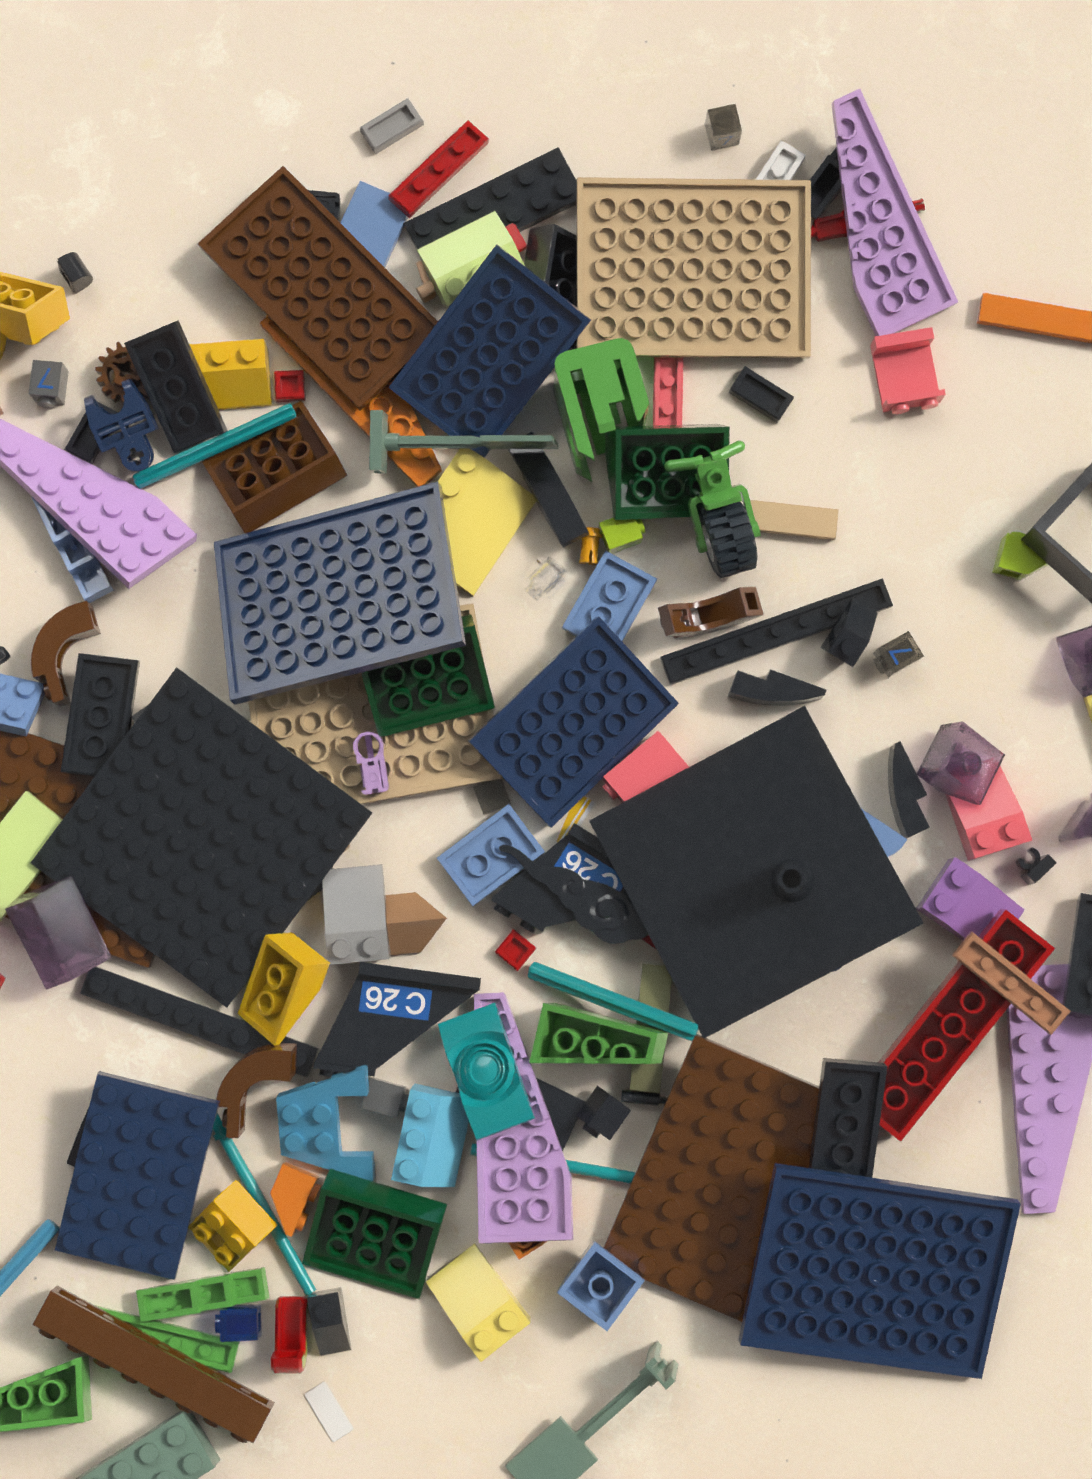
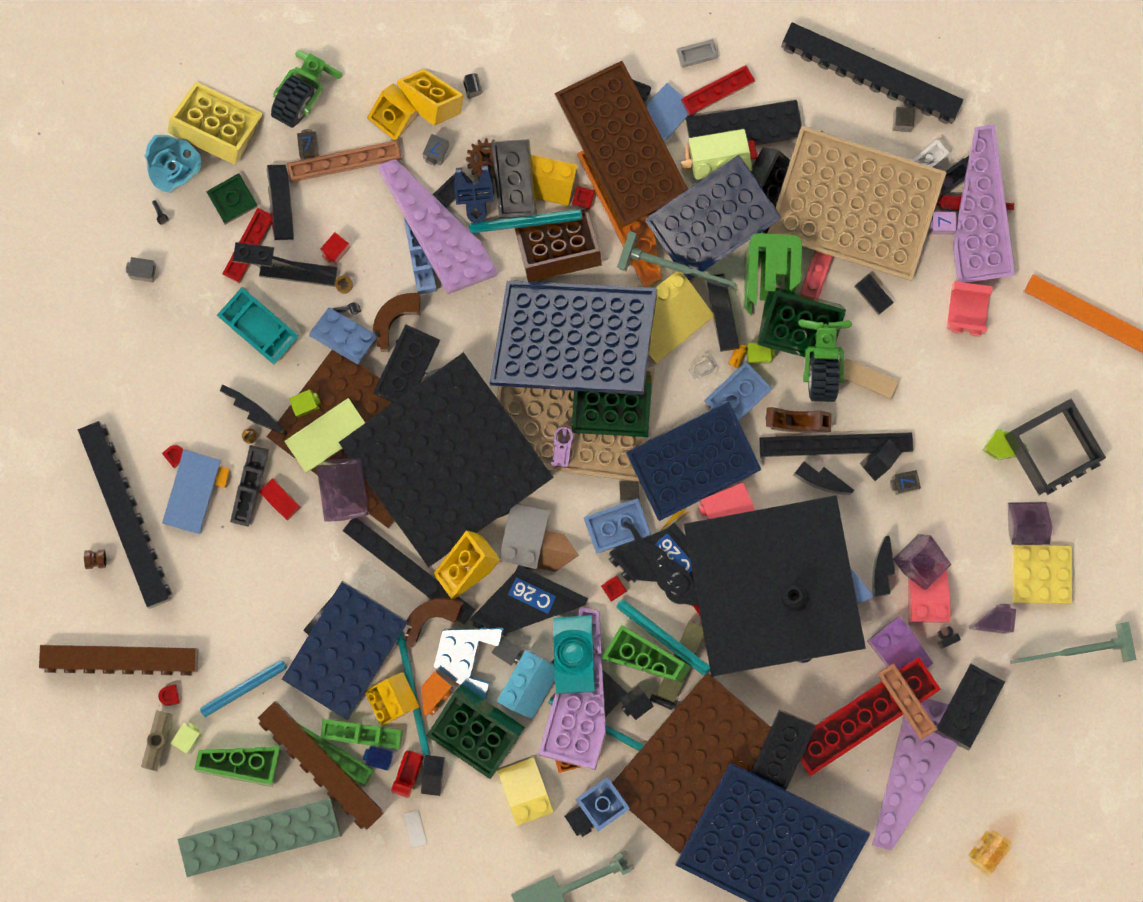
camera: 15 degrees right, 0 degrees up
none -> black brick [564,806,593,837]
none -> black brick [781,22,964,124]
none -> lavender brick [929,212,956,235]

